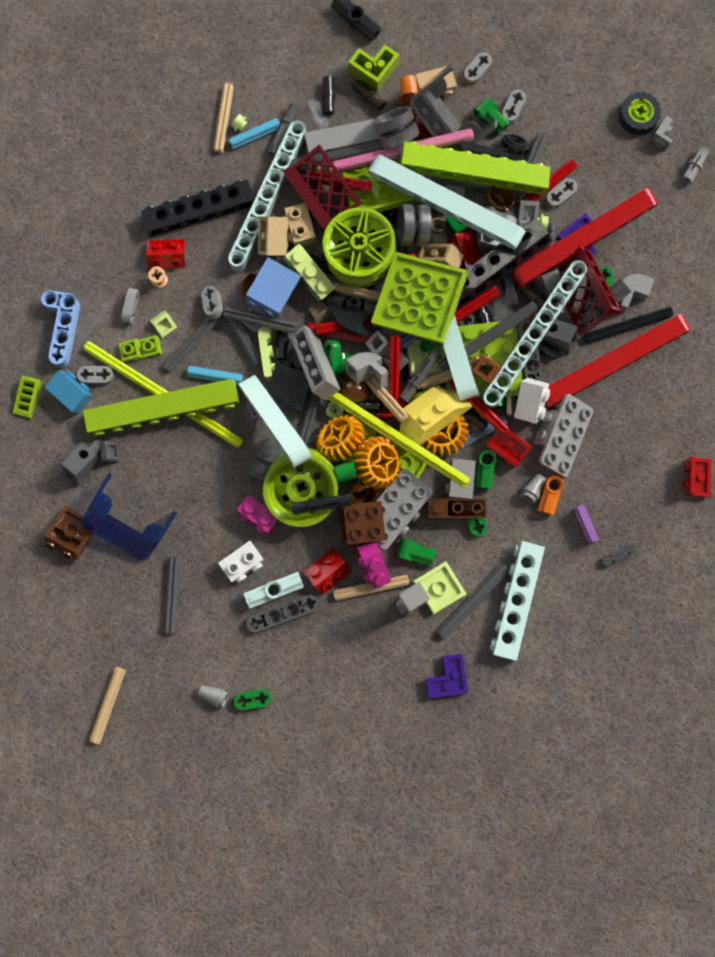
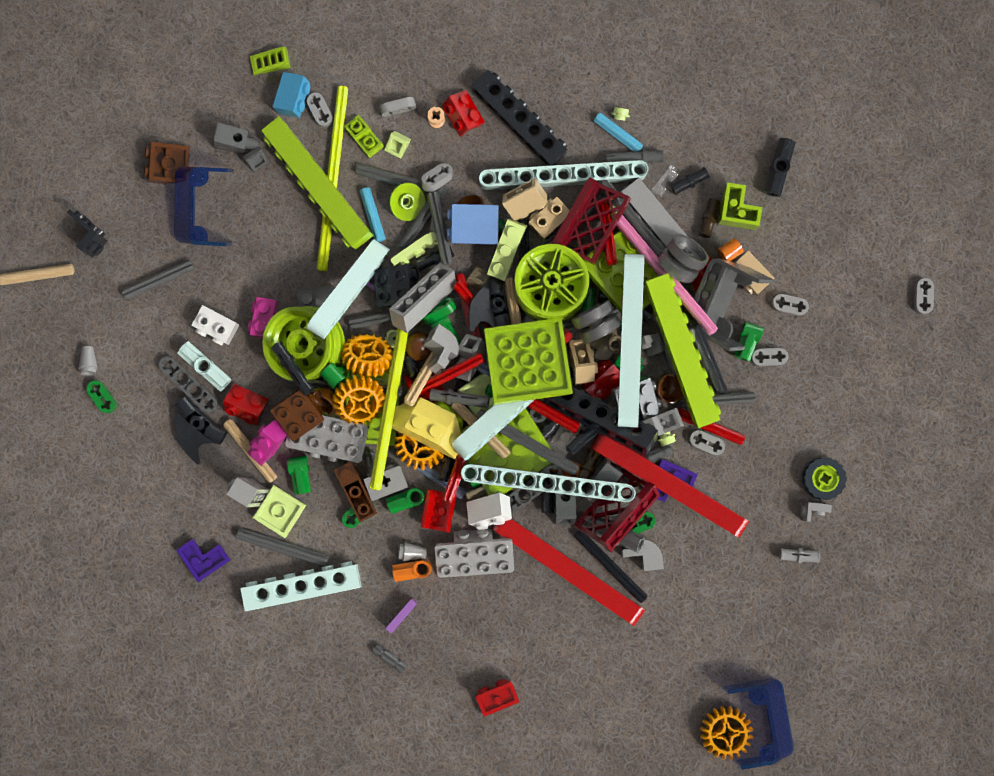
camera: 65 degrees right, 5 degrees up
light blue beam [41,291,80,368] -> none
tan axle [213,83,233,153] -> none
dark orange brick [471,353,502,384] -> none
black gear [501,134,530,154] -> none
none -> black bracket [67,209,108,257]
none -> black pin [174,396,228,464]
none -> dark grey axle [364,449,375,477]
none -> lime dish [389,183,425,221]

